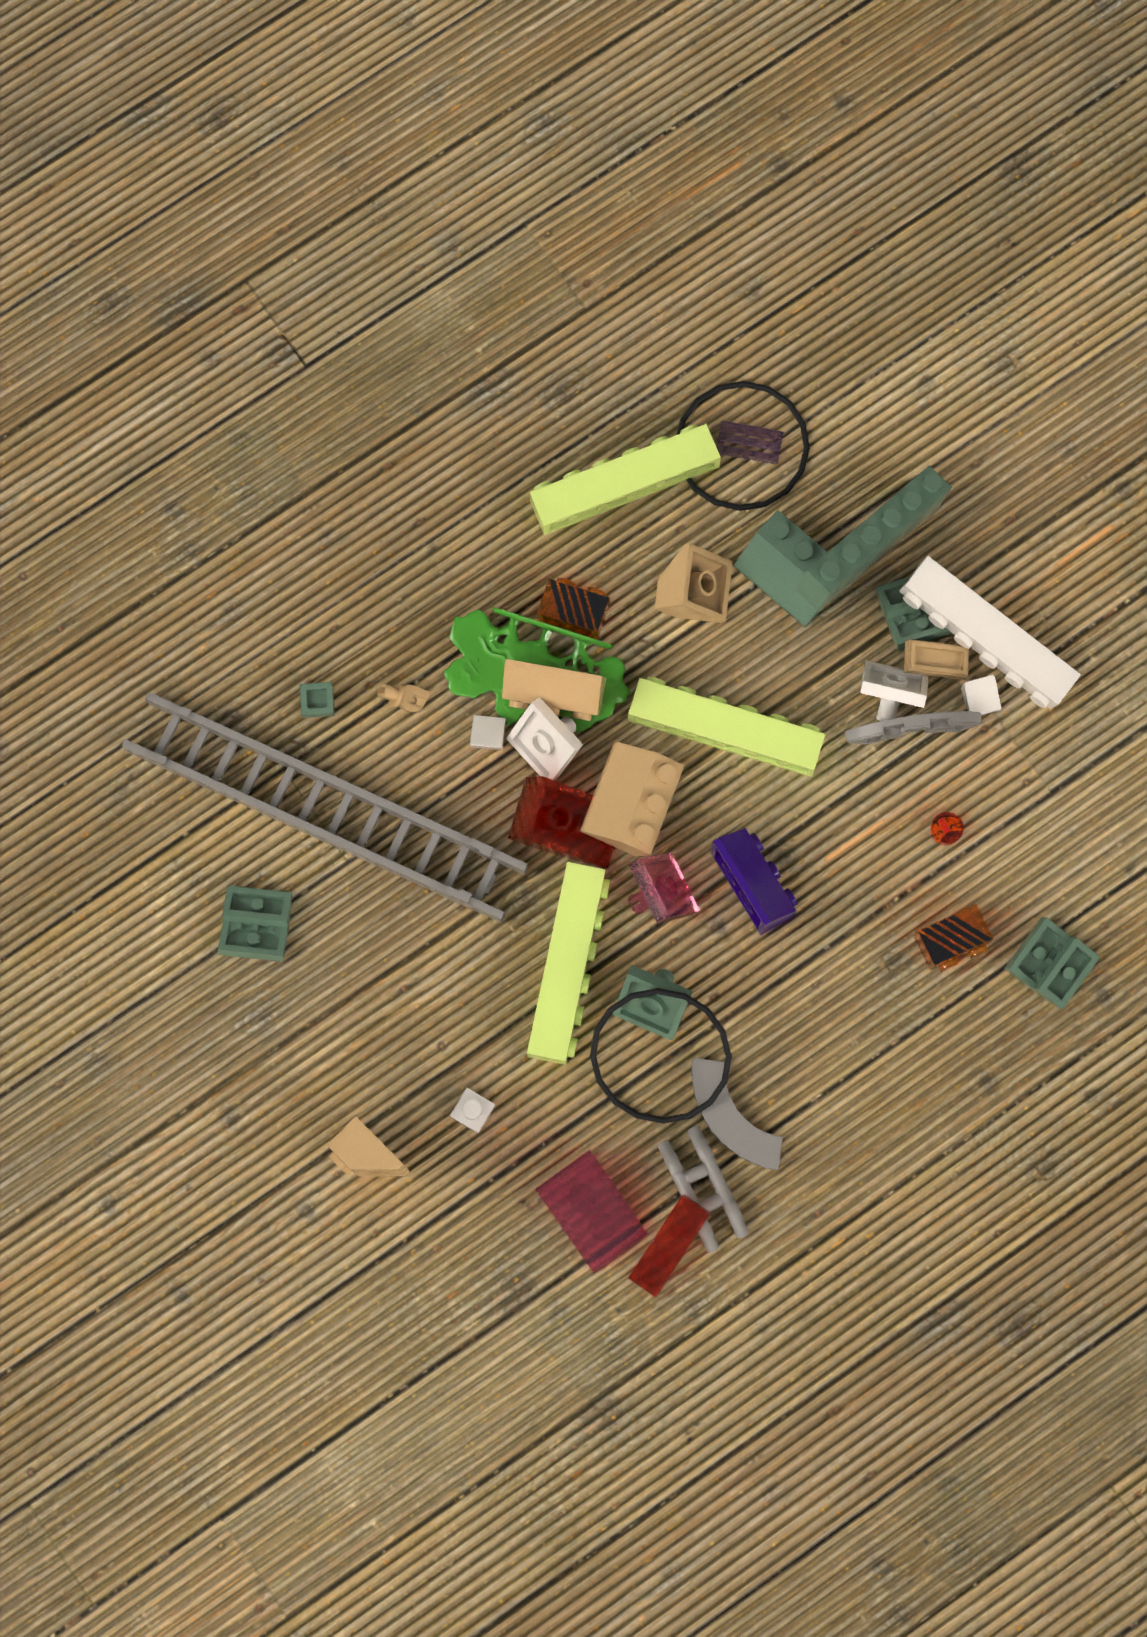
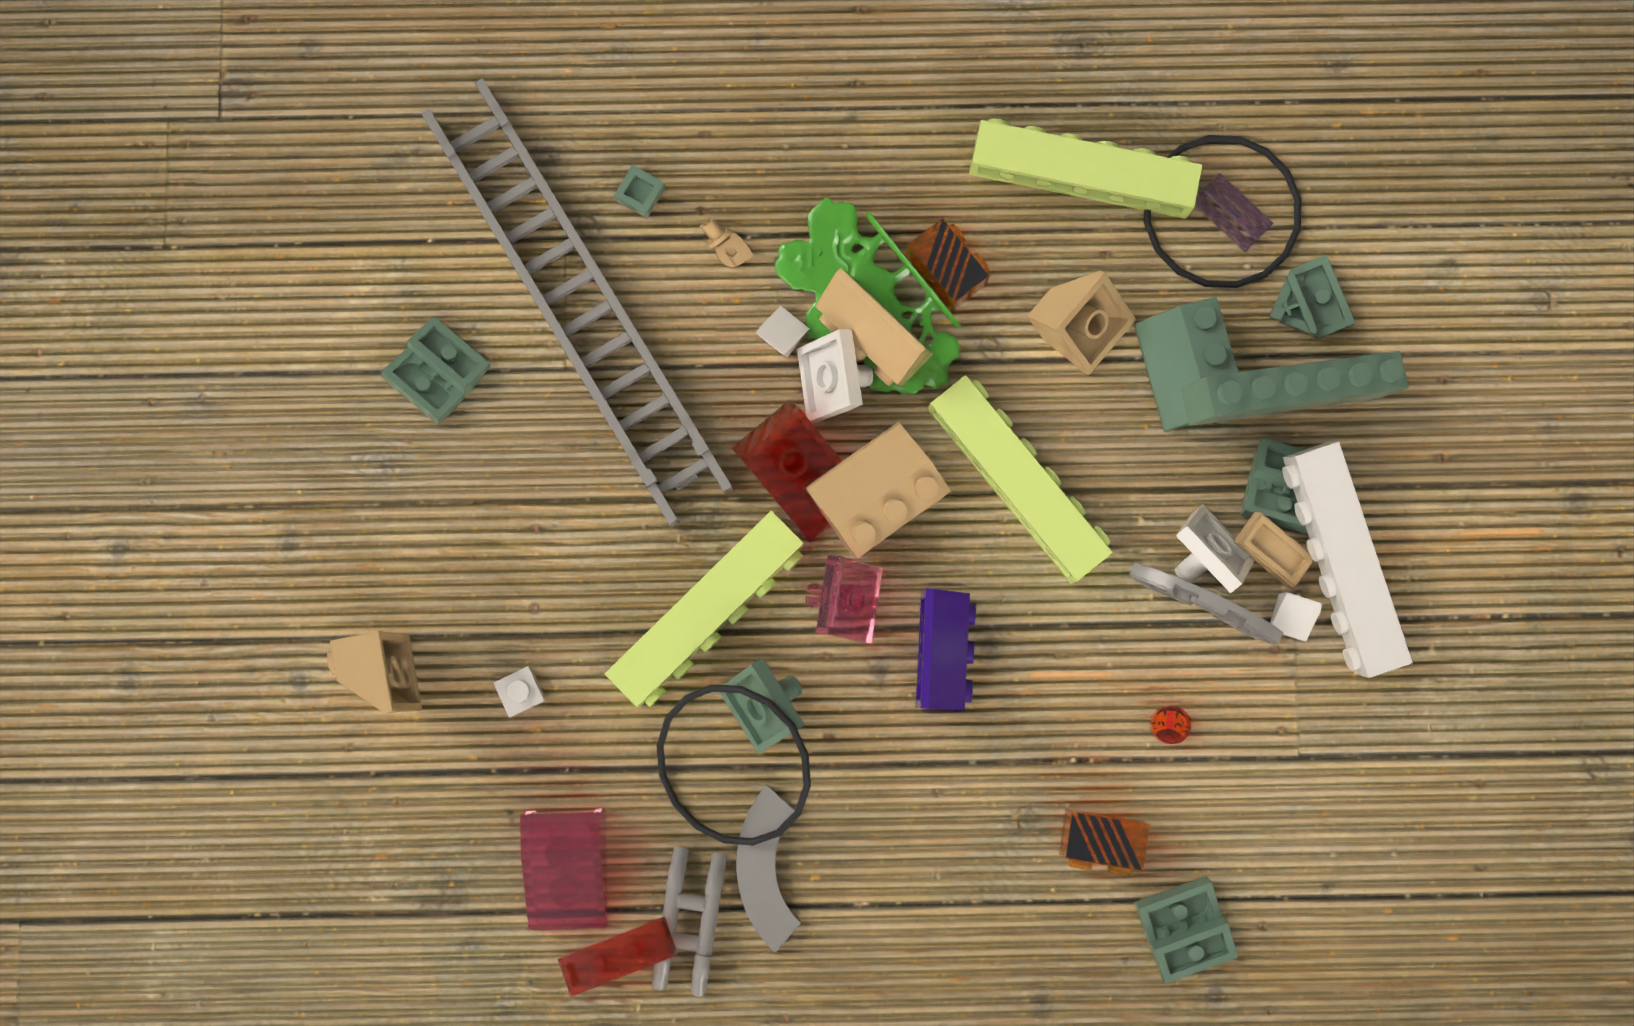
camera: 30 degrees right, 5 degrees up
none -> sand green slope [1269,255,1355,339]

